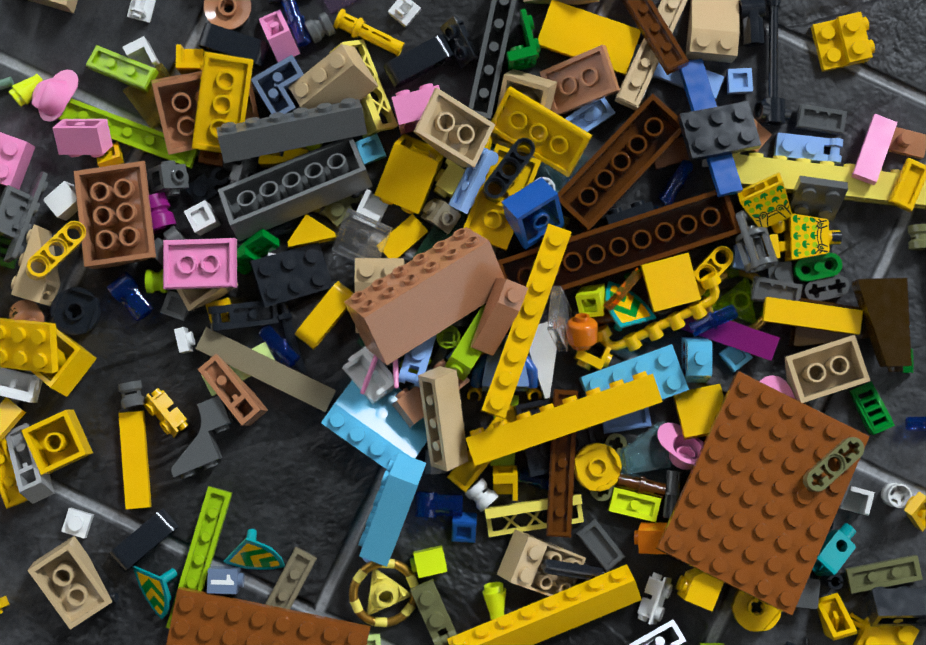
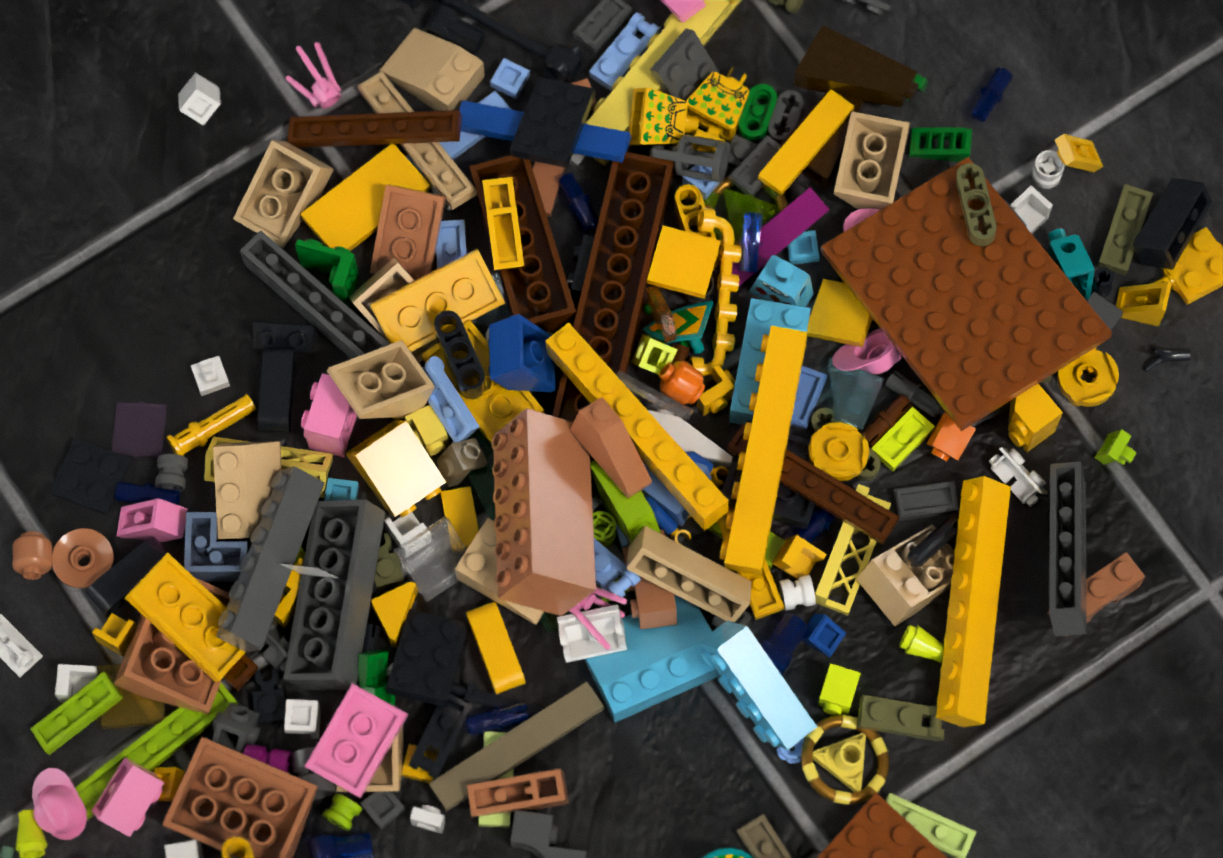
camera: 55 degrees left, 15 degrees down
none -> white sticker [280,564,338,578]
none -> yellow slope [482,177,524,270]

